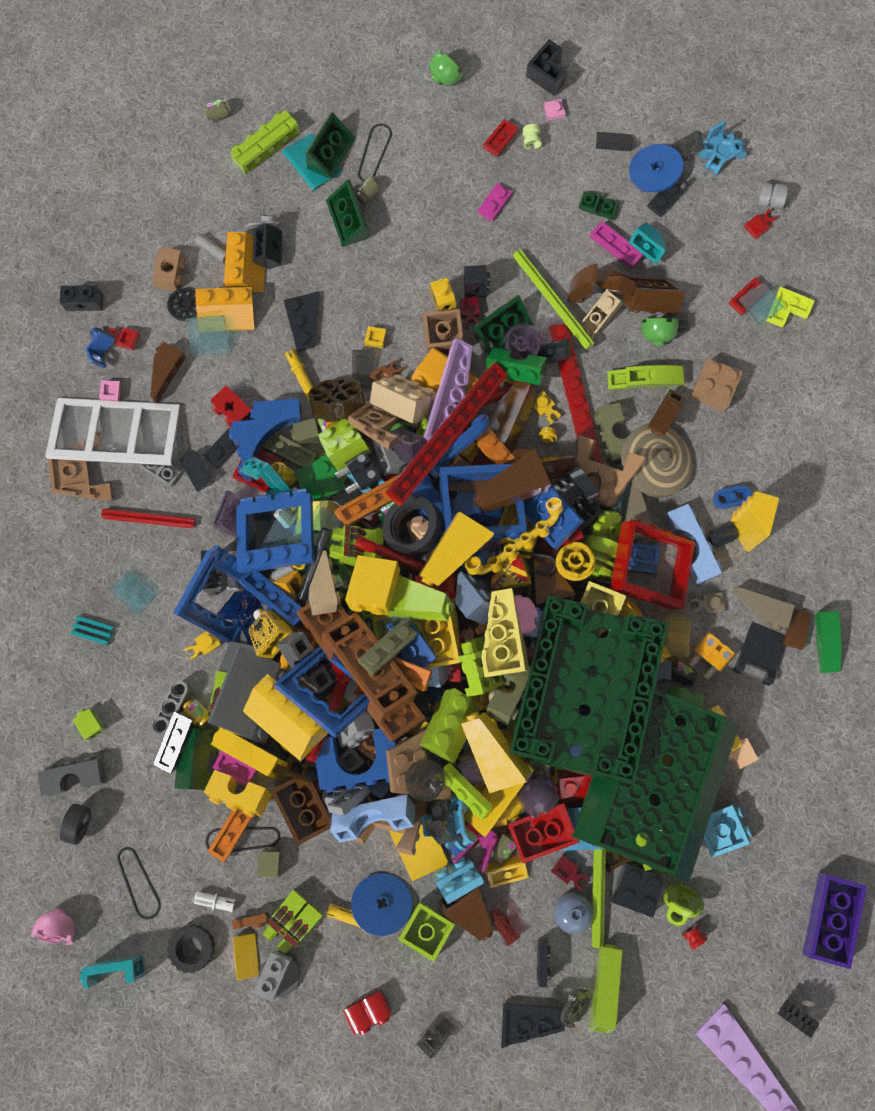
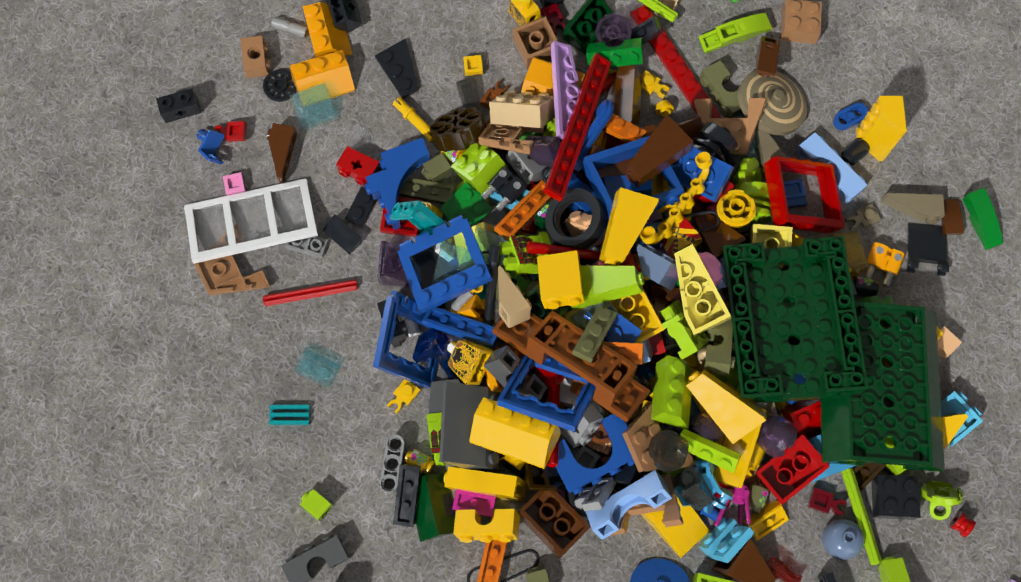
camera: 20 degrees left, 5 degrees down
none -> yellow slope [942,413,968,449]

